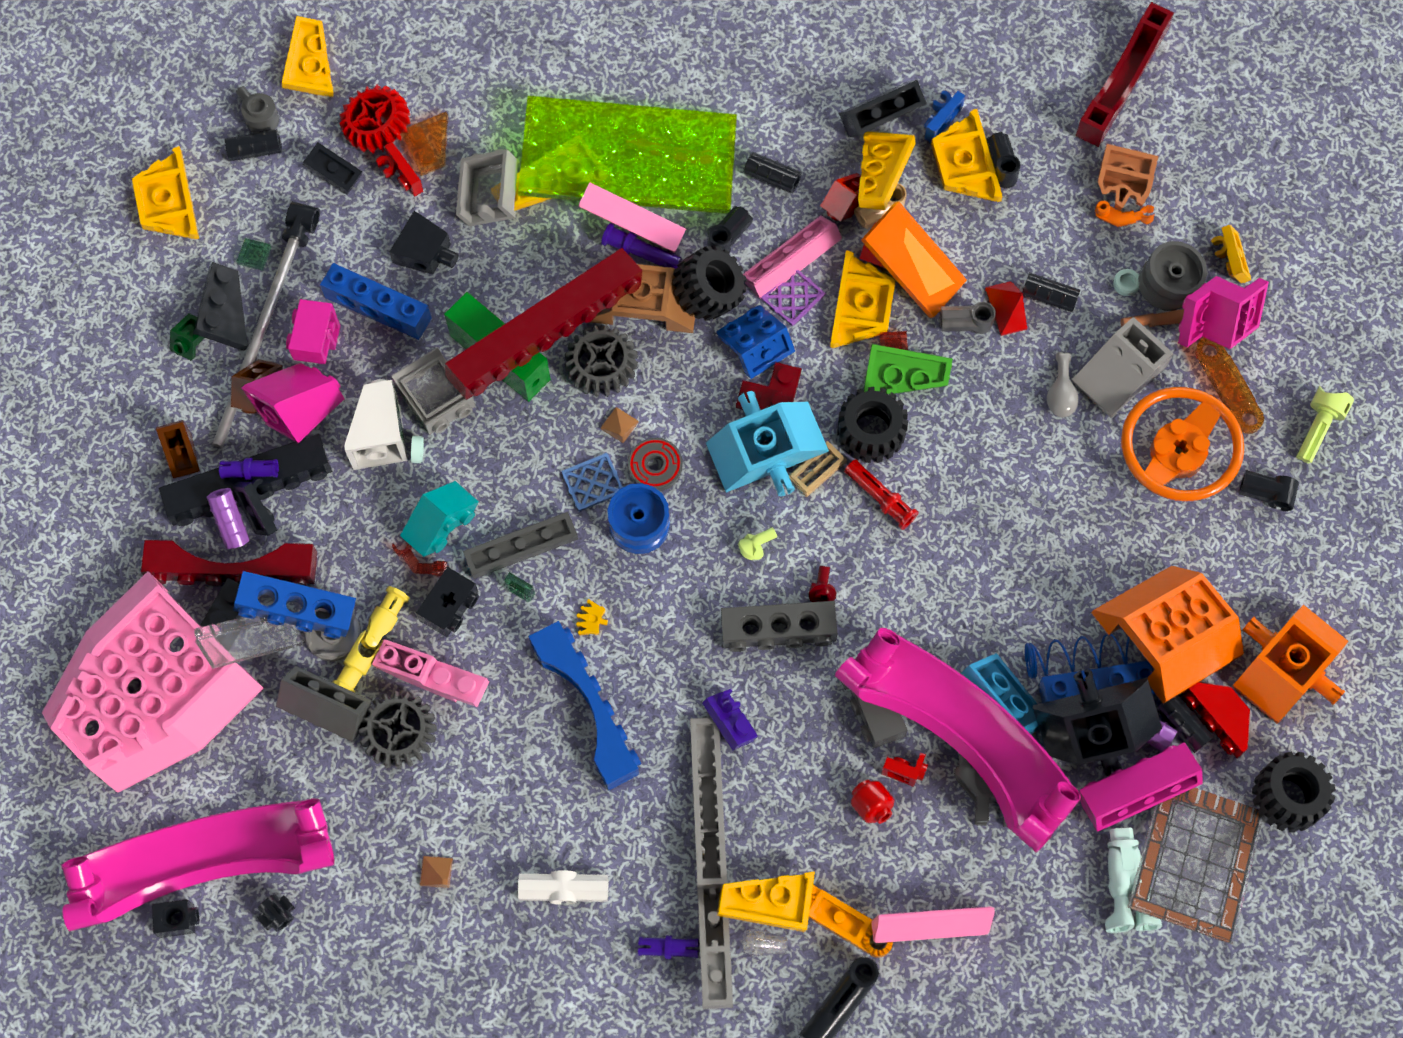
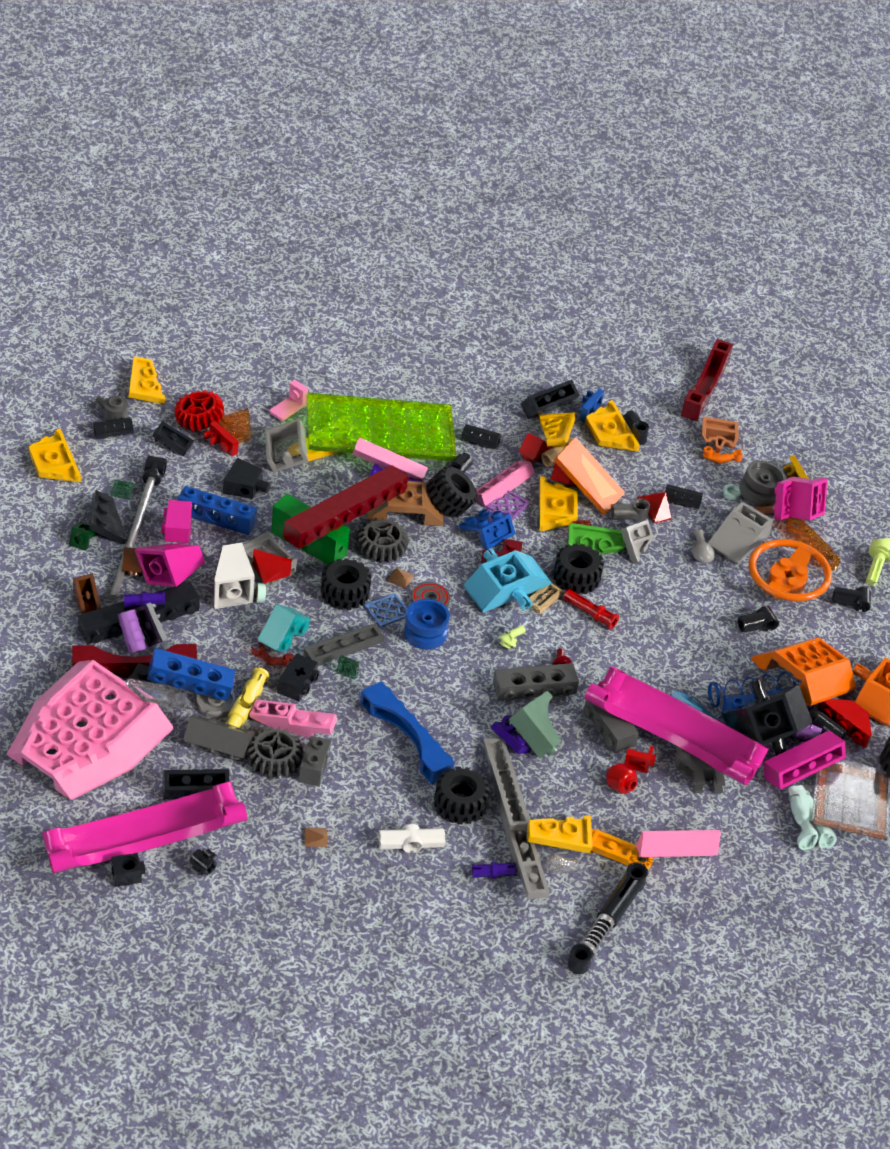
camera: 15 degrees left, 25 degrees down
yellow piece [576,599,608,635] -> none
none -> black brick [162,769,230,800]
none -> red slope [252,549,292,584]
none -> bright pink bracket [270,380,308,421]
none -> dark grey brick [299,736,331,787]
none -> black tyre [321,558,371,610]
none -> black tyre [434,767,489,824]
none -> sand green arch [508,691,562,759]
none -> light grey wing [621,520,654,564]
none -> black piece [737,606,779,633]

